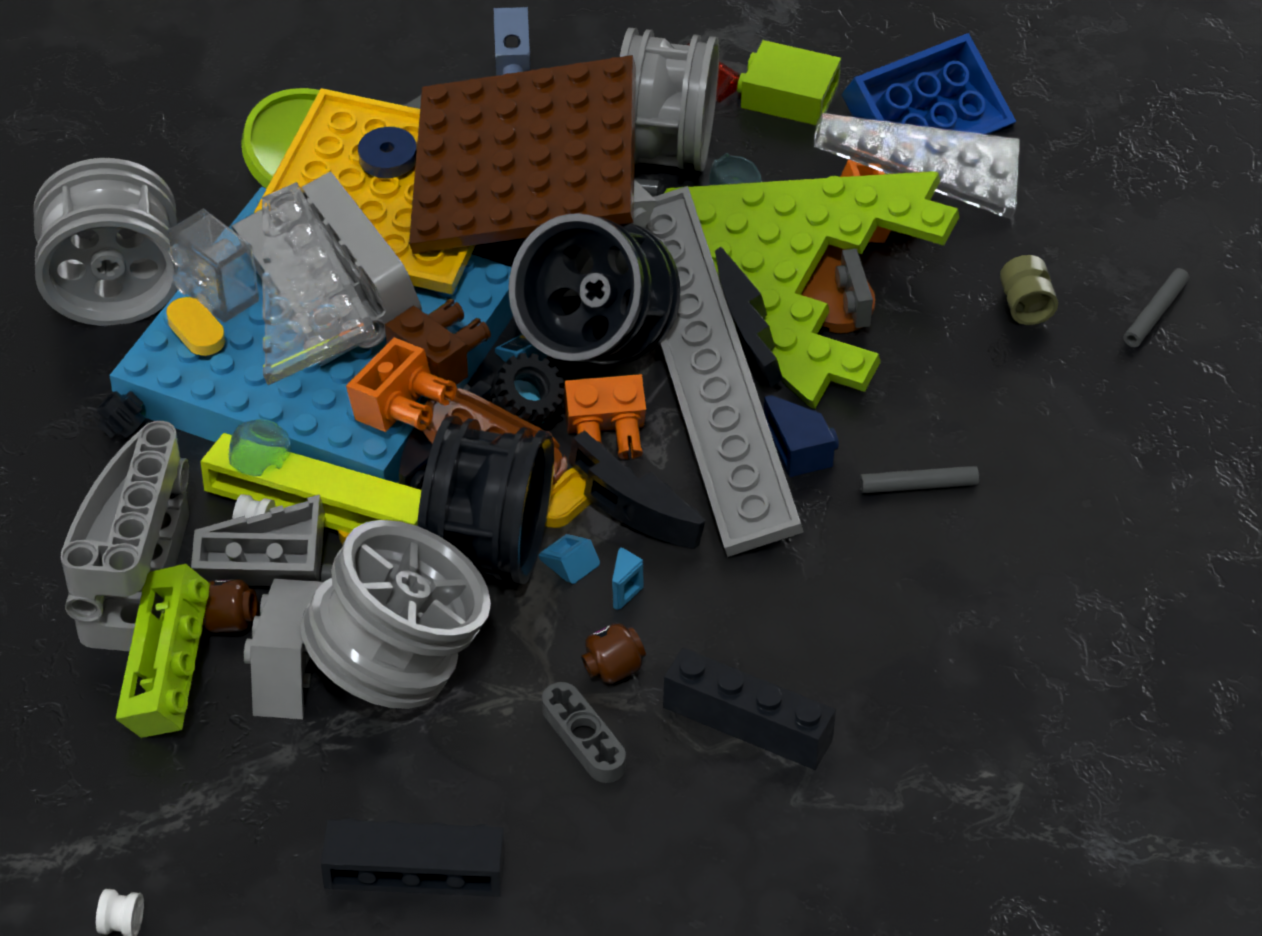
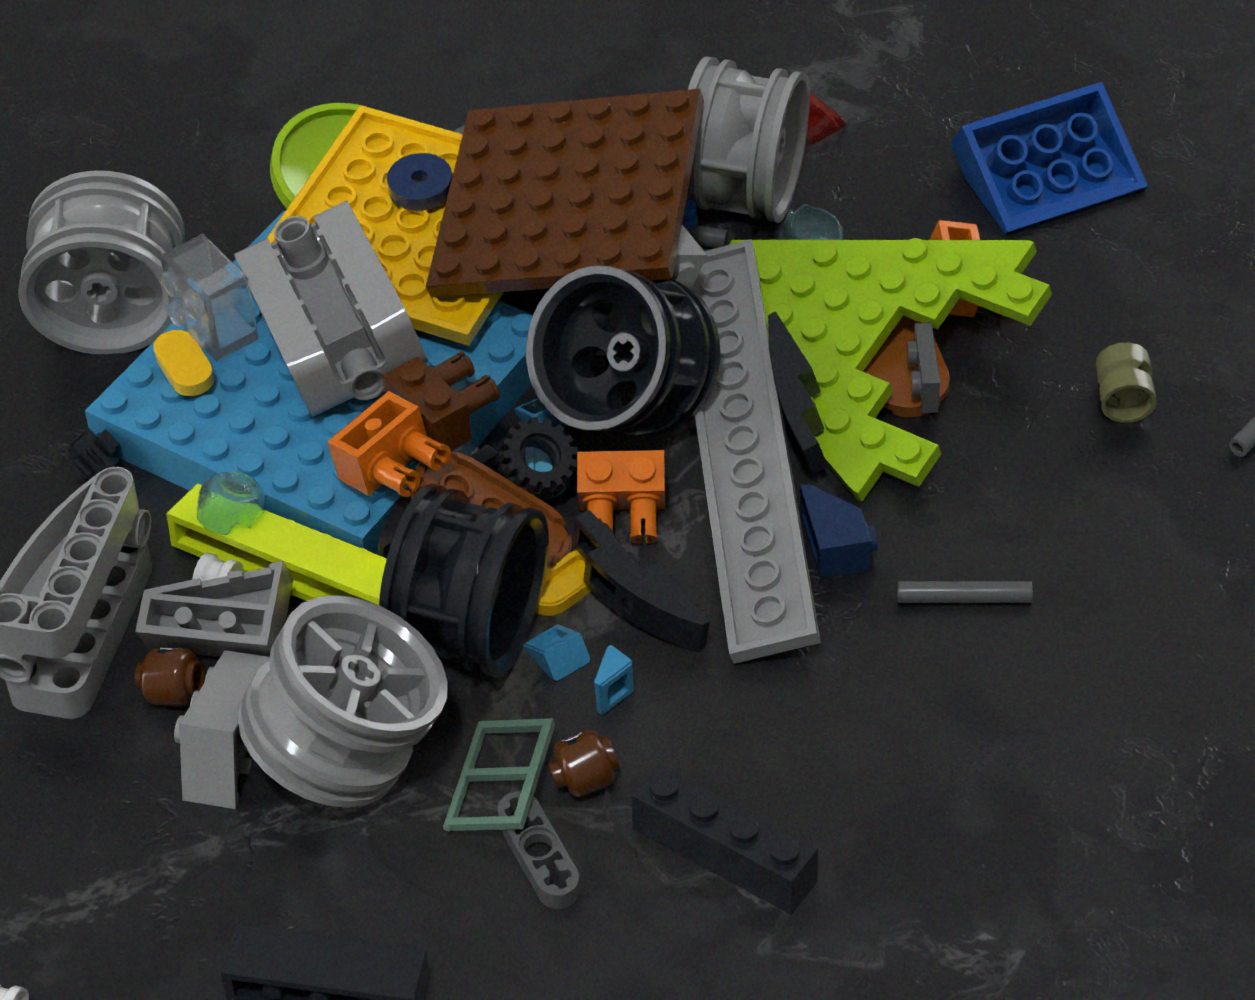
camera: 10 degrees right, 0 degrees up
lime brick [116,564,210,738] -> none
clear wing [262,182,378,385] -> none
sand blue torso [494,7,530,76] -> none
lime brick [737,40,841,126] -> none
clear wing [814,113,1020,219] -> none
none -> sand green window [443,718,556,832]

